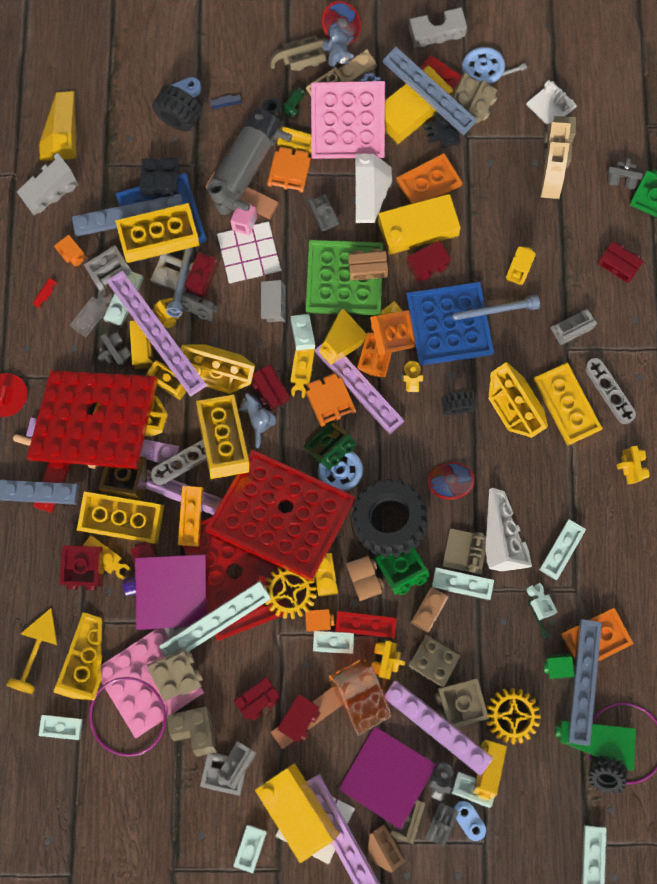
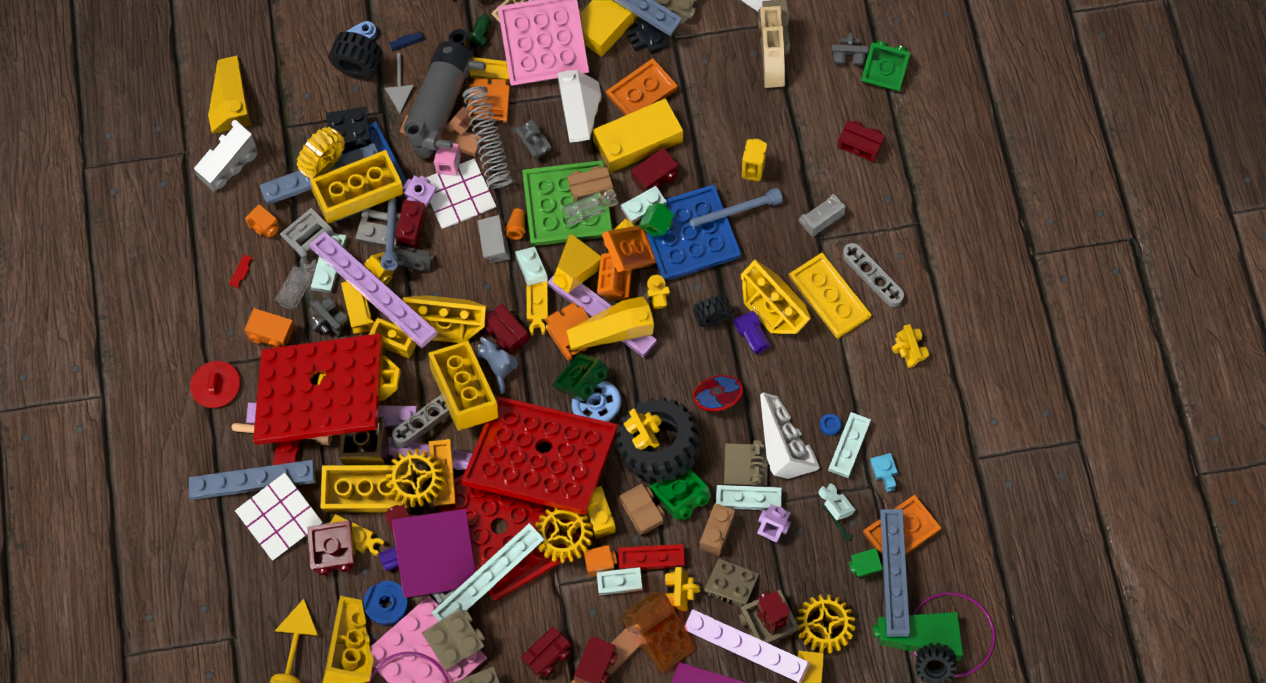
camera: 10 degrees left, 10 degrees down
none -> white piece [235,473,323,561]
none -> orange hinge [244,308,295,348]
none -> yellow gear [297,127,345,179]
none -> blue plate [364,581,408,625]
none -> light grey piece [385,53,414,114]
none -> yellow gear [386,449,445,508]
none -> lavender brick [403,175,436,208]
none -> nougat tile [445,106,471,134]
none -> light grey piece [462,86,513,189]
none -> orange cone [505,208,525,240]
none -> clear plate [562,189,618,226]
none -> yellow wedge [567,296,654,351]
none -> light aqua plate [621,186,667,224]
none -> yellow hips [624,408,661,450]
none -> green brick [639,203,674,237]
none -> dark purple piece [734,310,770,354]
none -> lavender brick [757,504,791,542]
none -> dark red brick [757,591,790,634]
none -> blue tile [820,414,841,436]
none -> medium azure plate [870,453,897,493]

